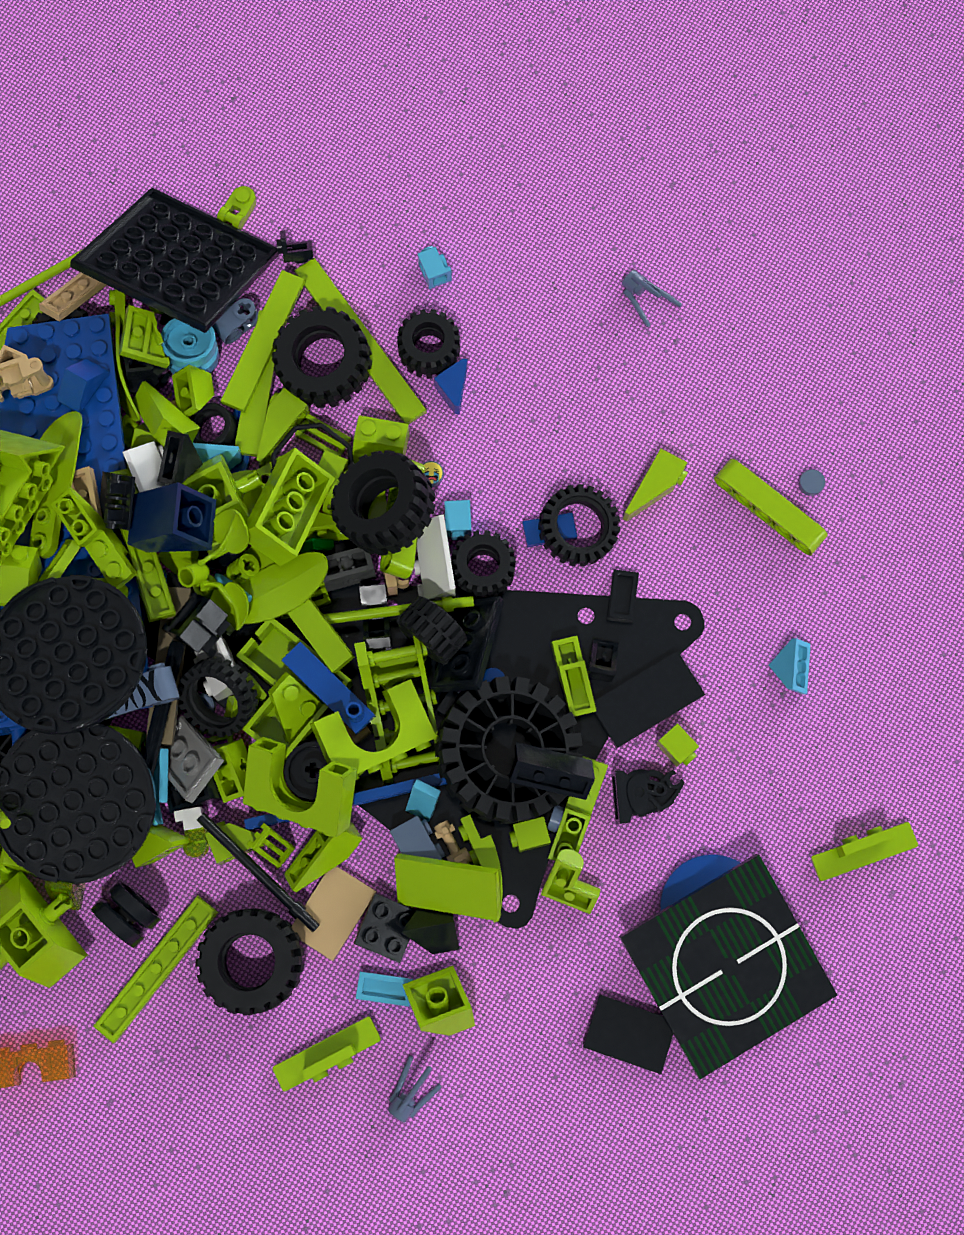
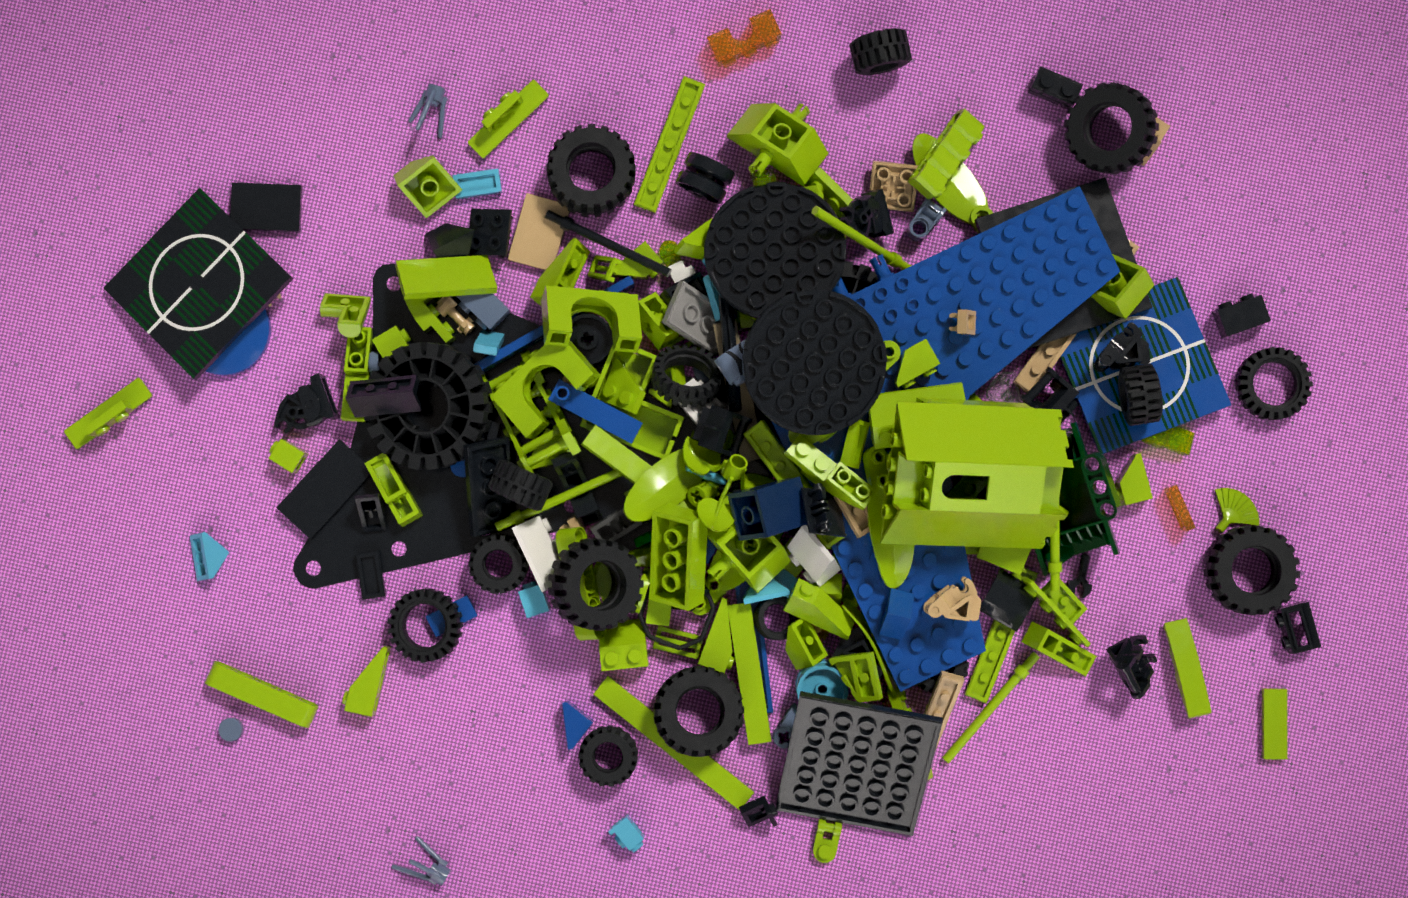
camera: 170 degrees right, 10 degrees up
black slope [158,430,203,485] -> none
lime tile [221,270,305,413] -> none
tile [423,461,444,487] -> none

